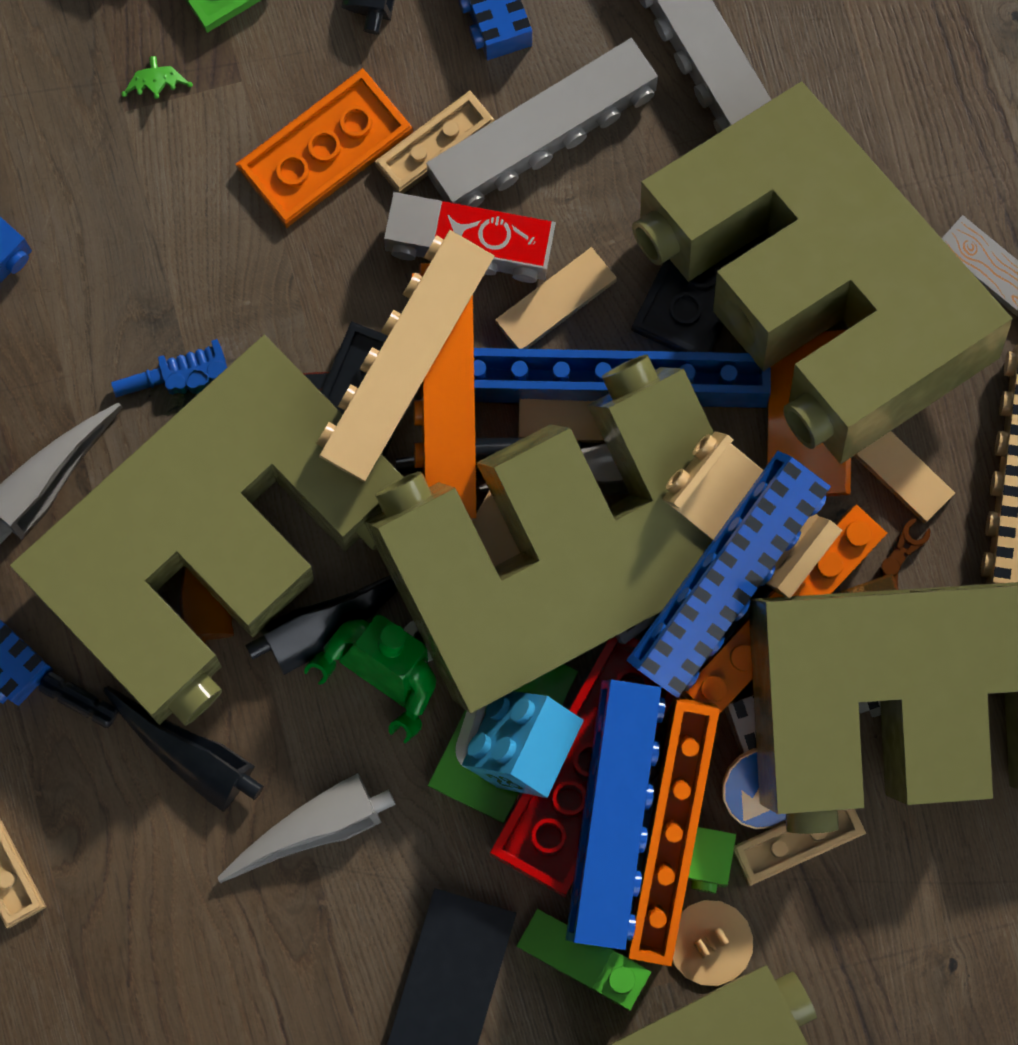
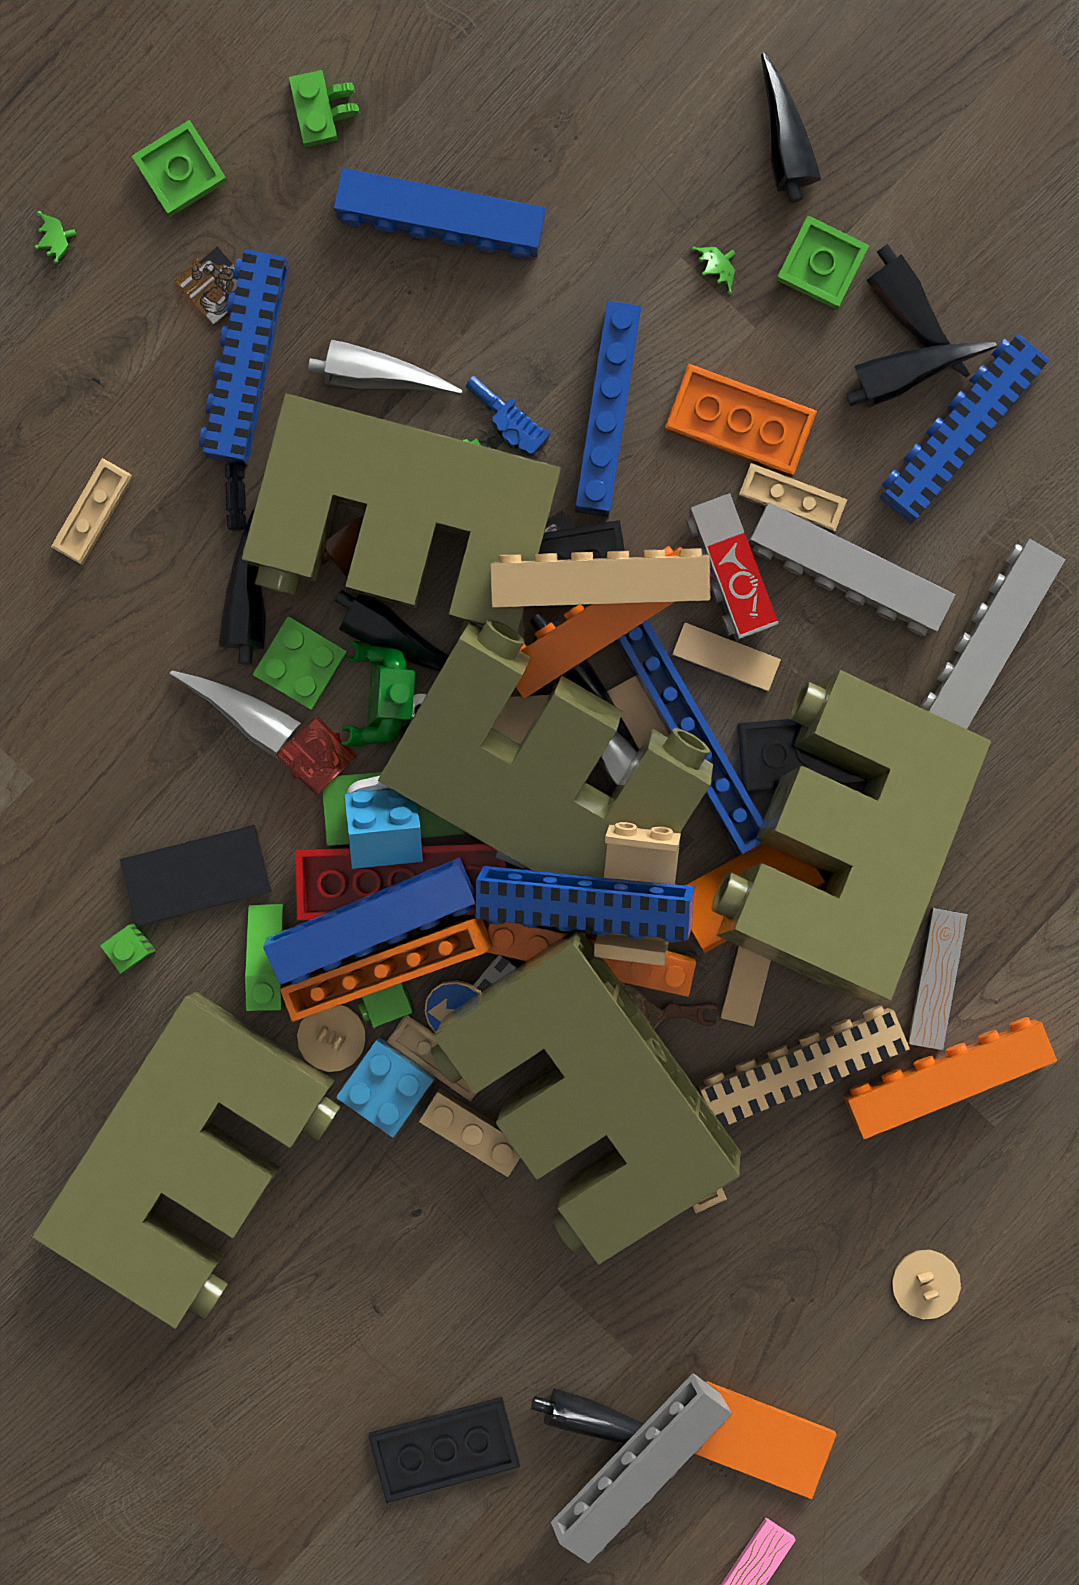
camera: 55 degrees right, 10 degrees up
none -> bright green plate [253,616,348,711]
none -> clear red piece [276,716,357,795]
none -> dark azure brick [336,1036,435,1138]
none -> tan brick [419,1087,521,1177]
none -> blue brick [575,301,641,517]

